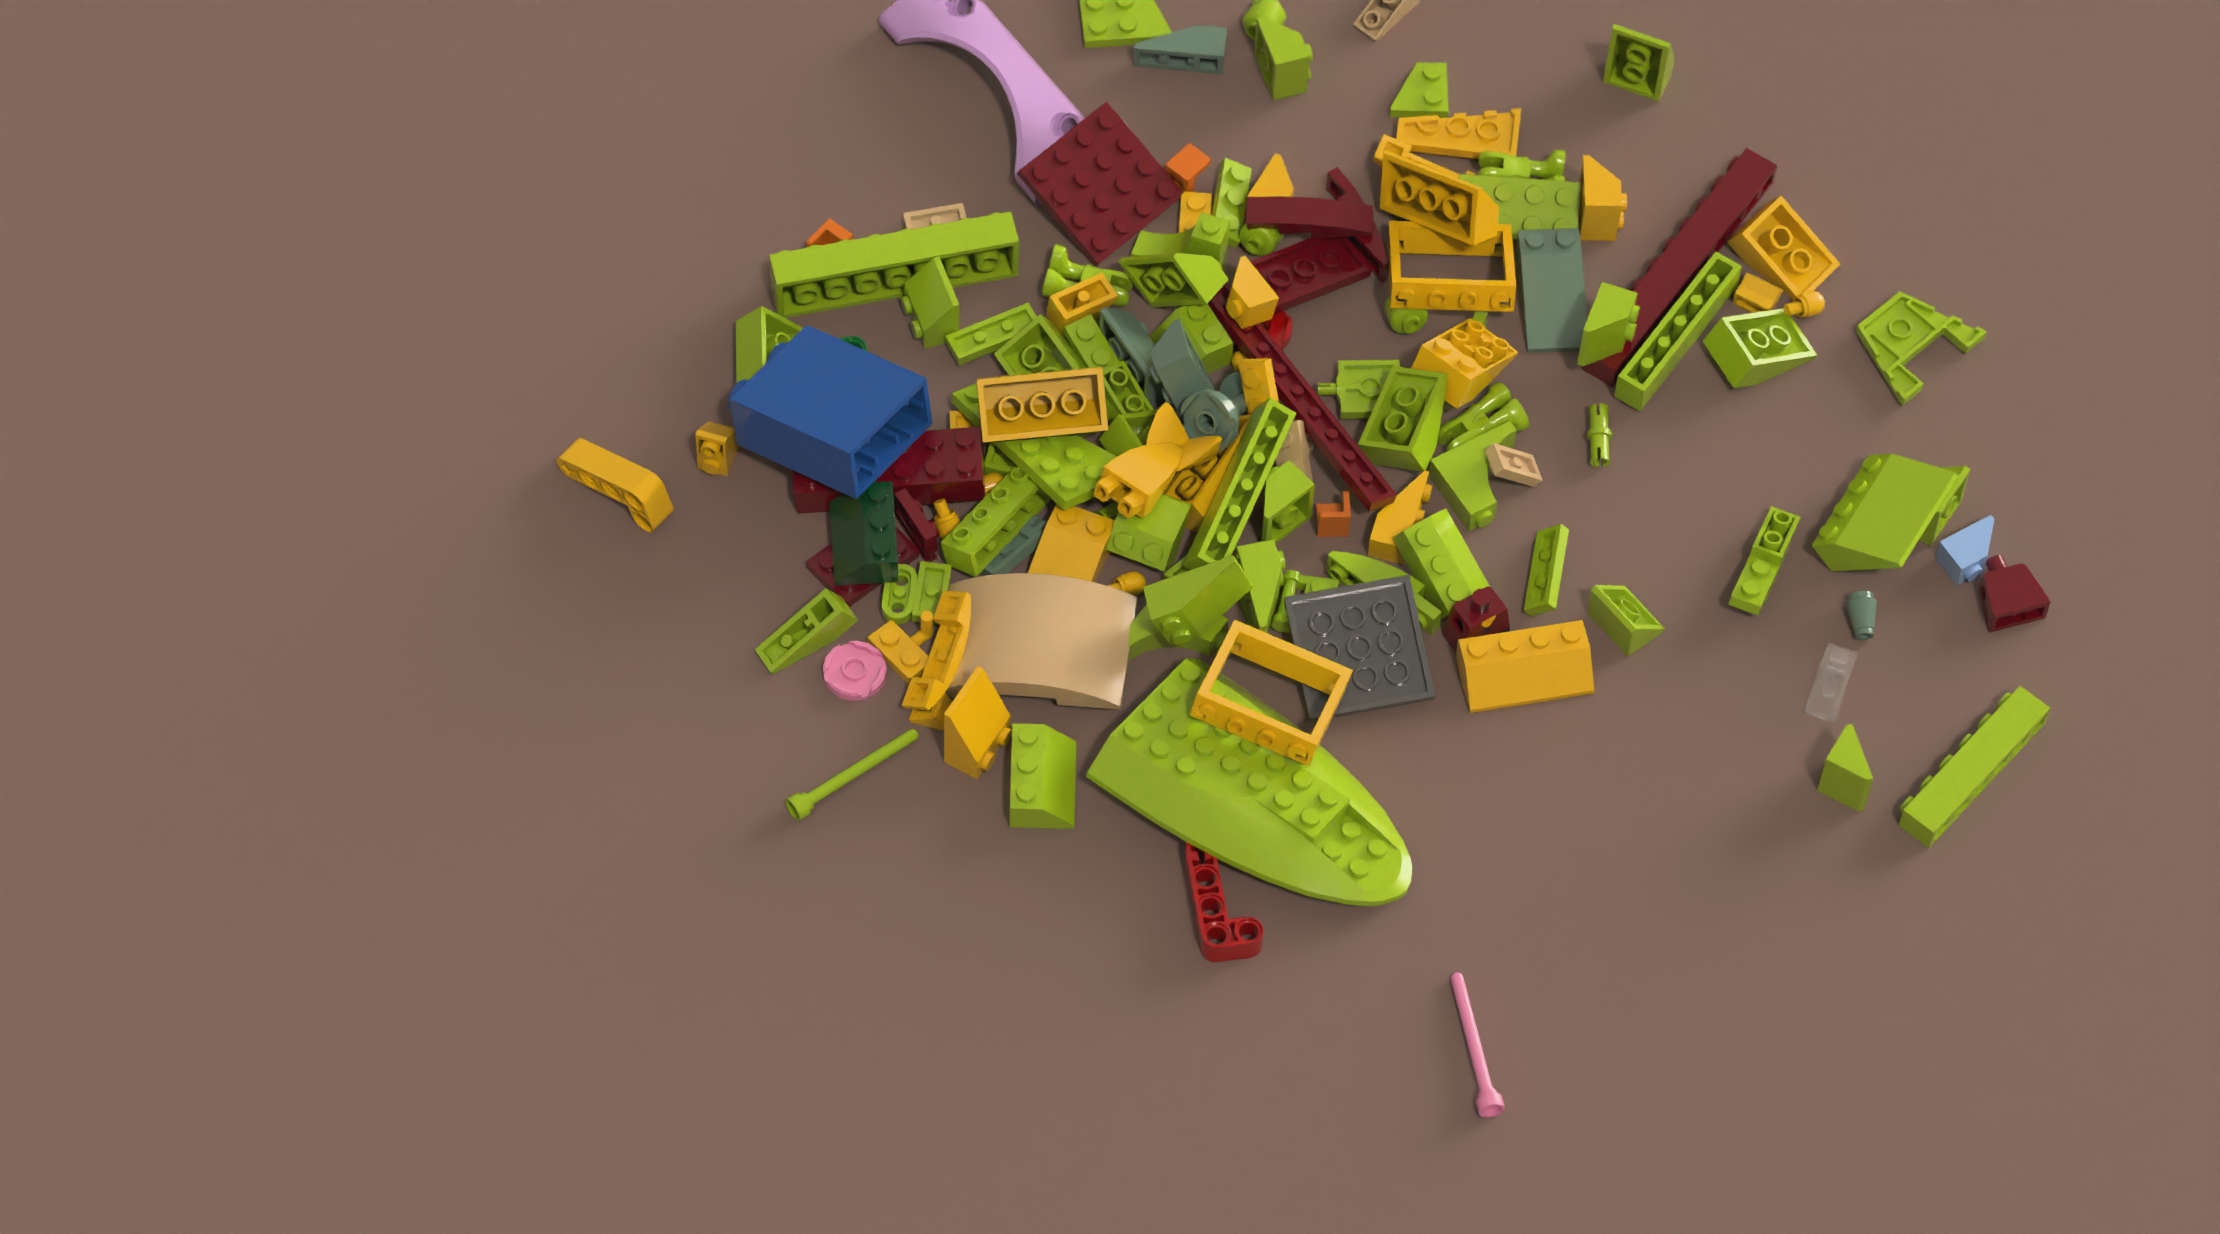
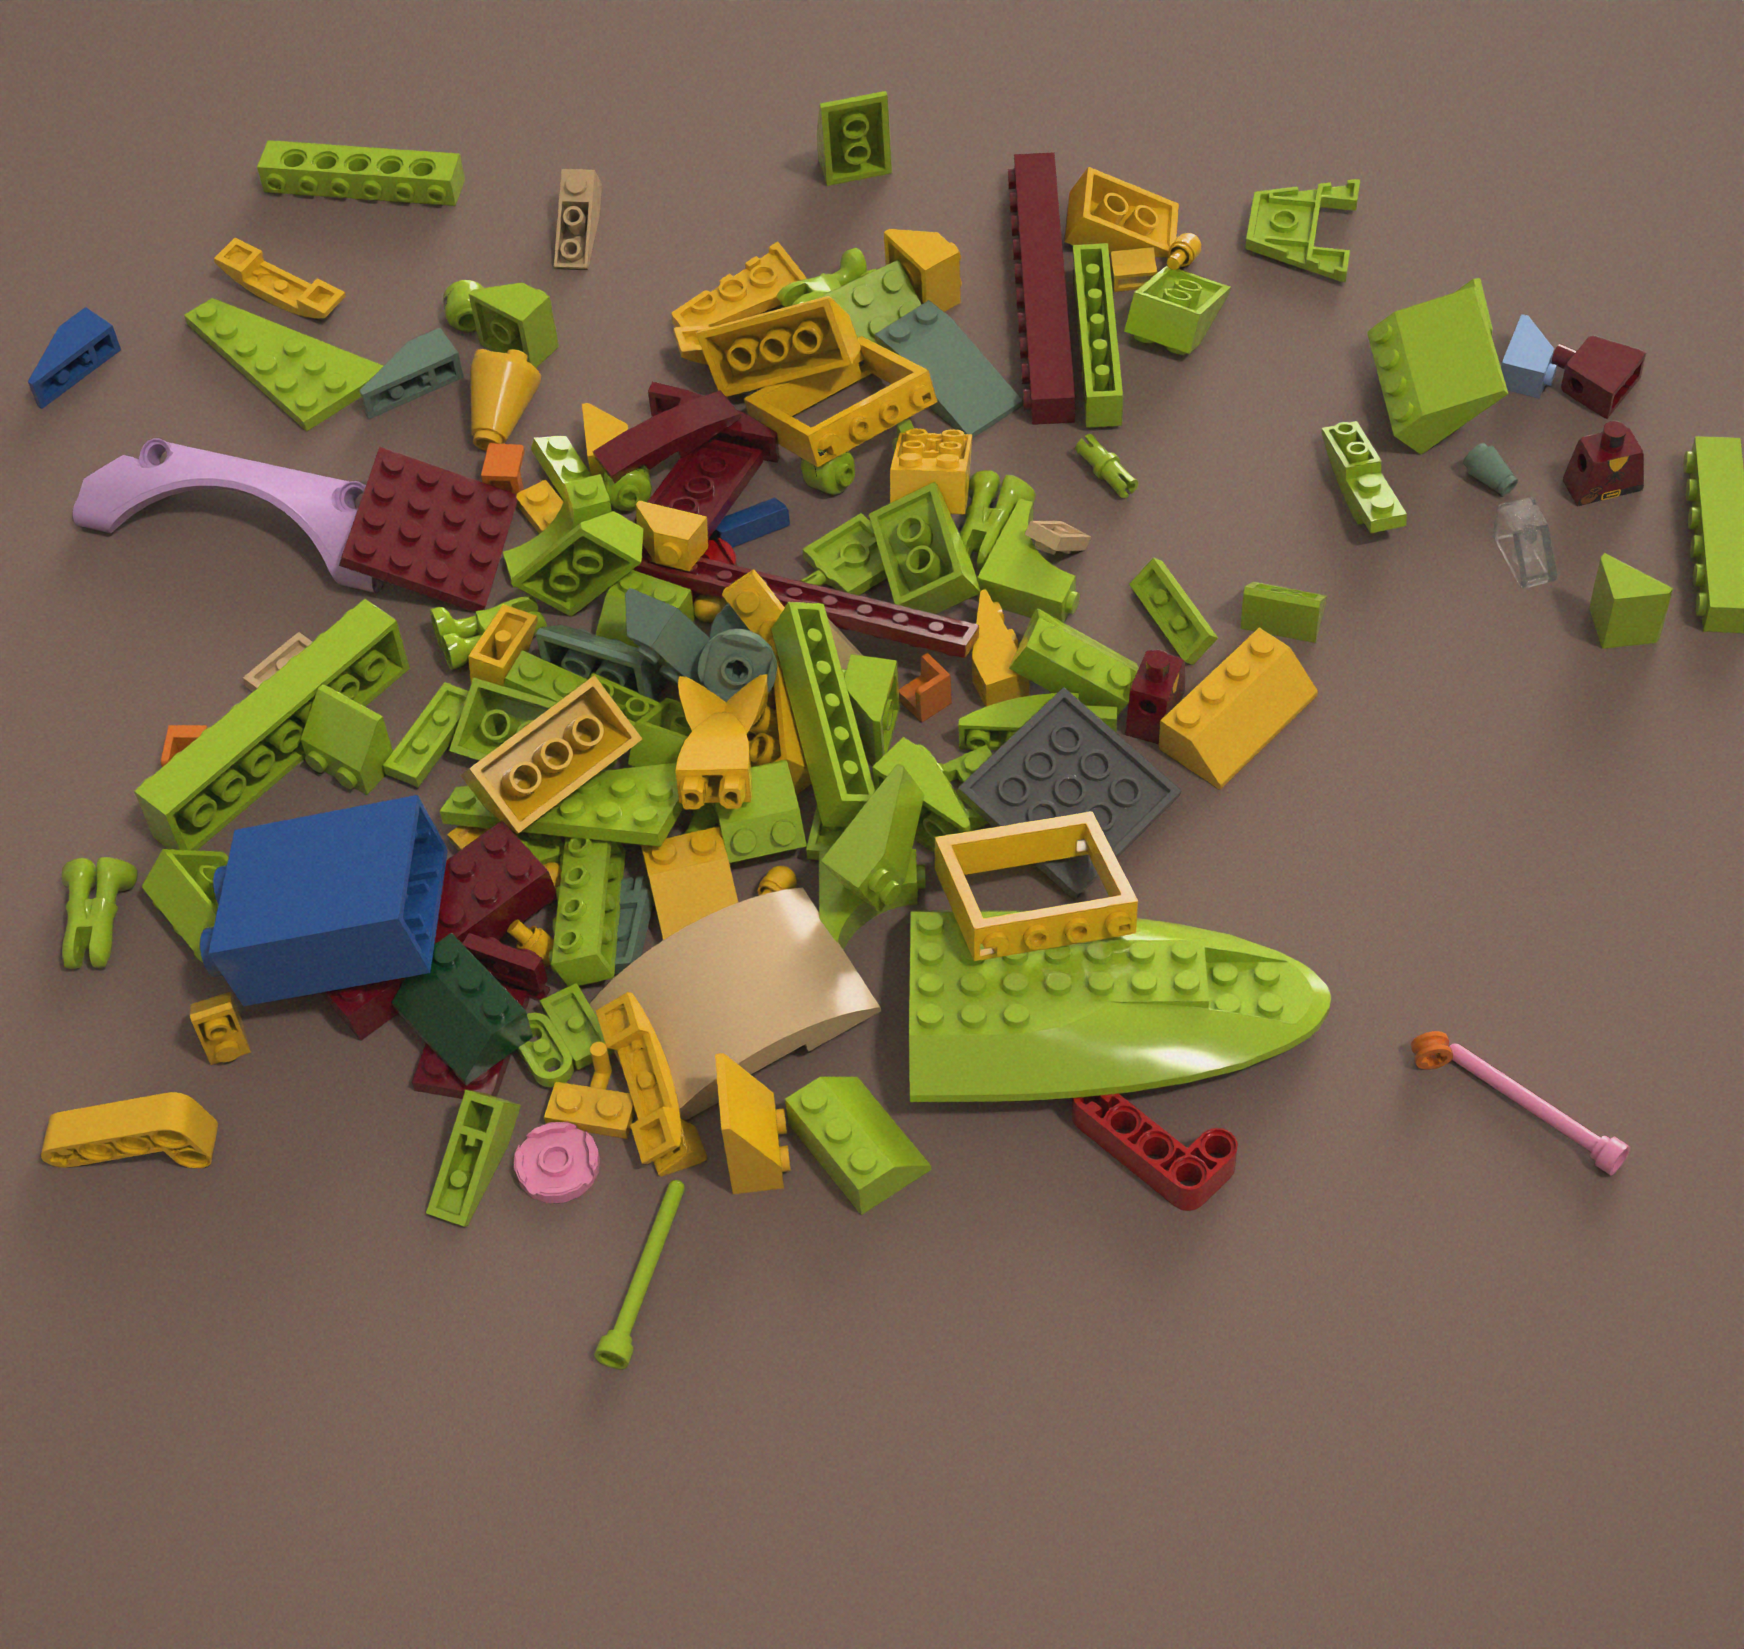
camera: 30 degrees left, 5 degrees down
lime wing [1390,62,1448,118] -> none
lime slope [1577,282,1640,366] -> none
none -> lime piece [61,857,138,969]
none -> yellow cone [470,349,541,451]
none -> blue slope [713,497,790,548]
none -> orange bush [1411,1031,1453,1070]
none -> dark red torso [1562,421,1644,507]

